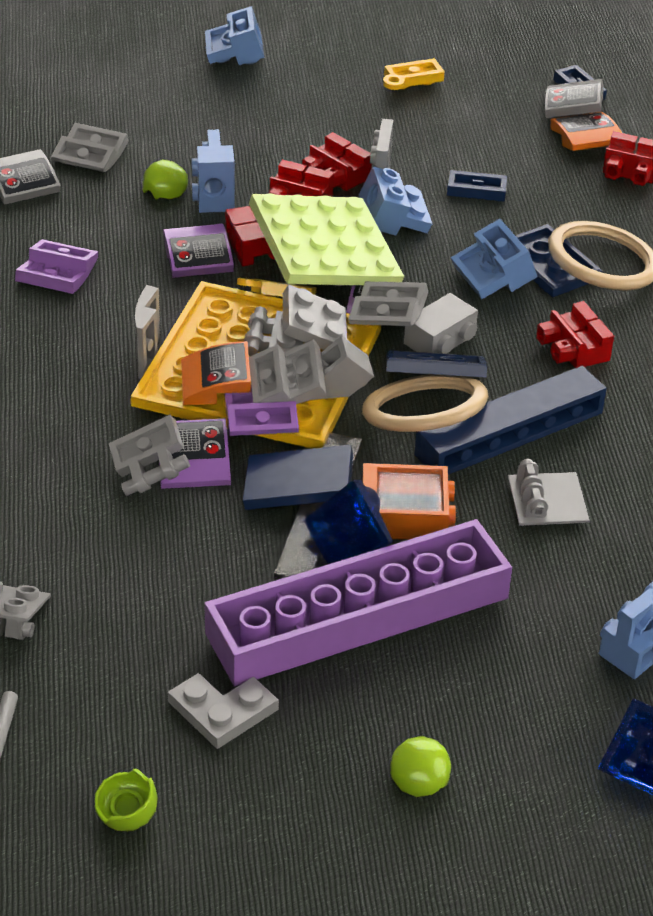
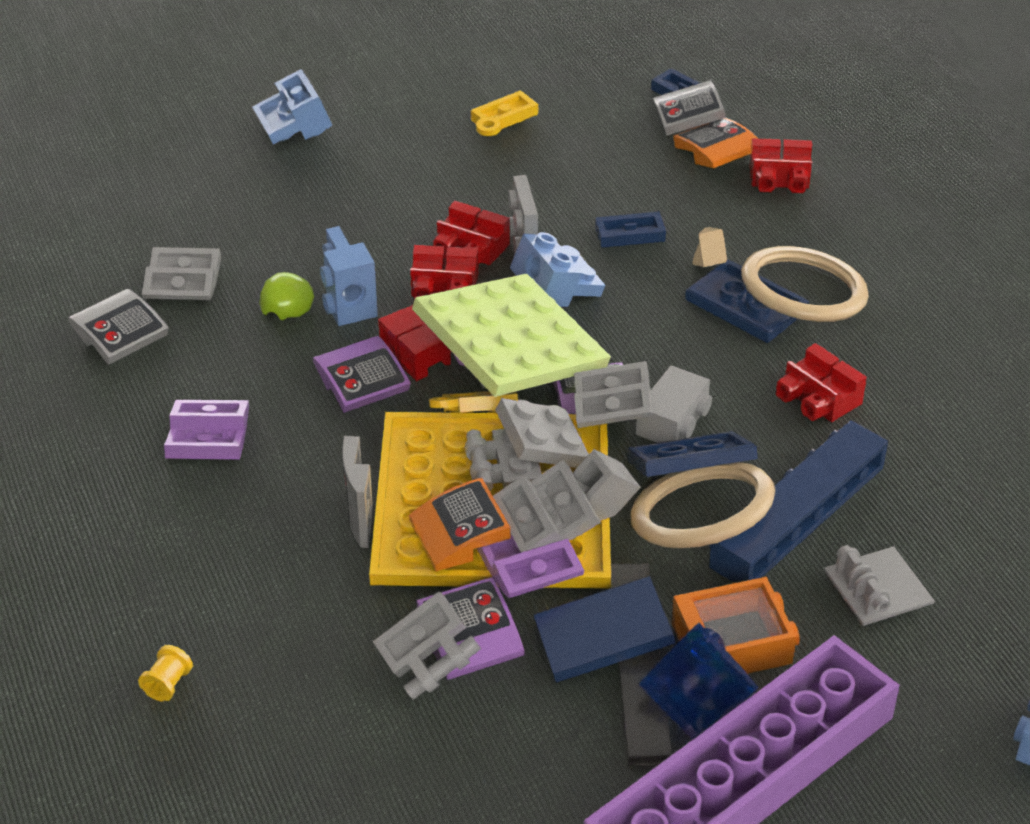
camera: 15 degrees left, 0 degrees up
medium blue brick [451,219,538,299] -> none
none -> tan slope [693,227,727,267]

